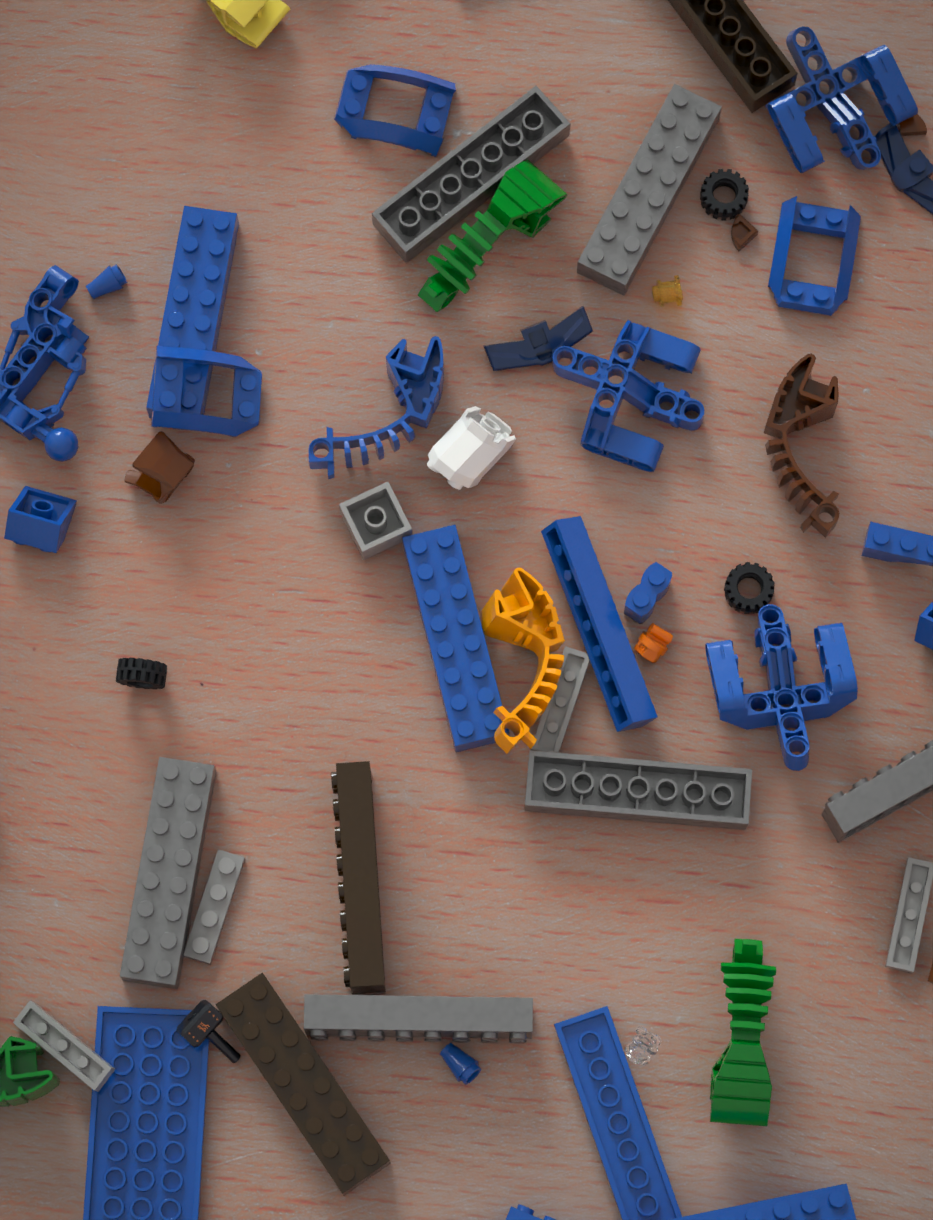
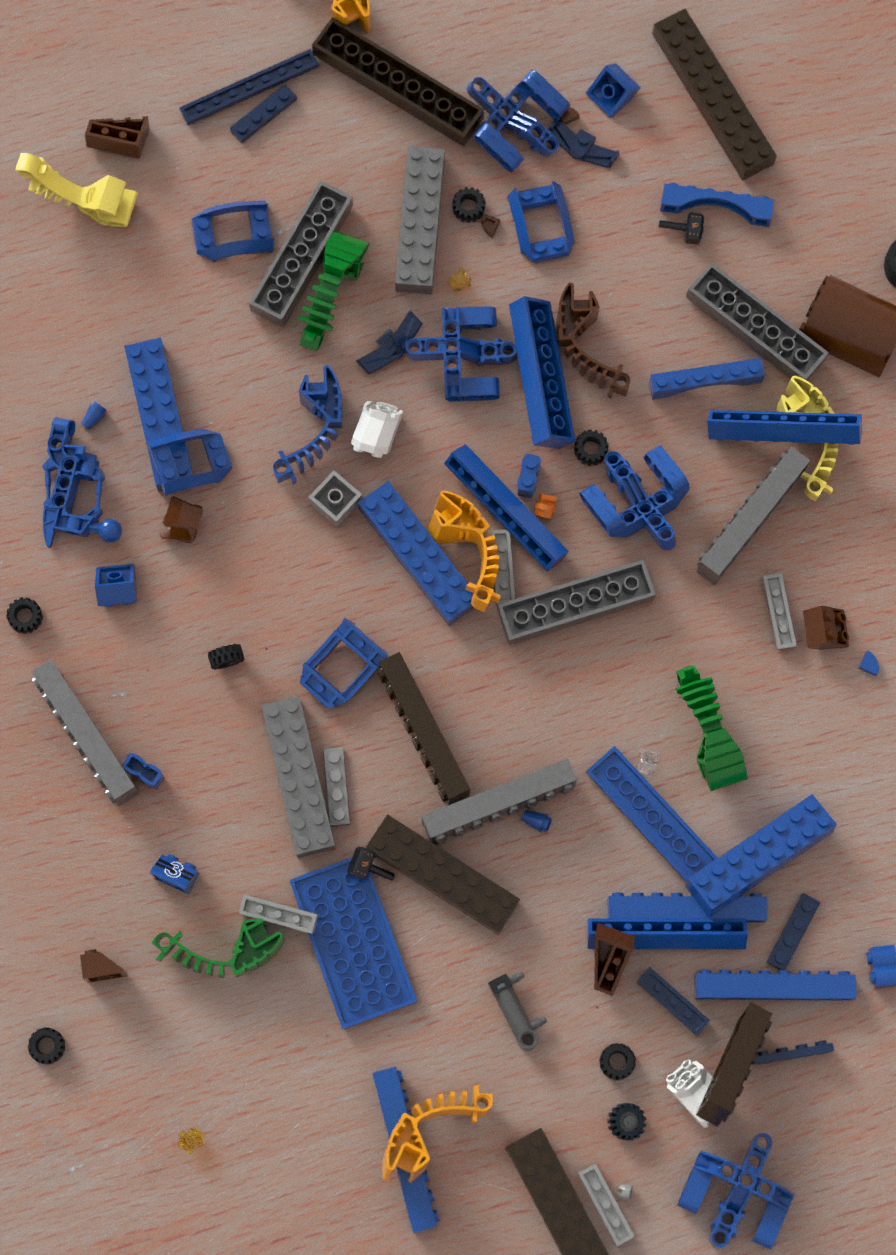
camera: 25 degrees left, 0 degrees up
none -> blue wedge [300,618,388,708]
none -> blue brick [509,296,575,449]

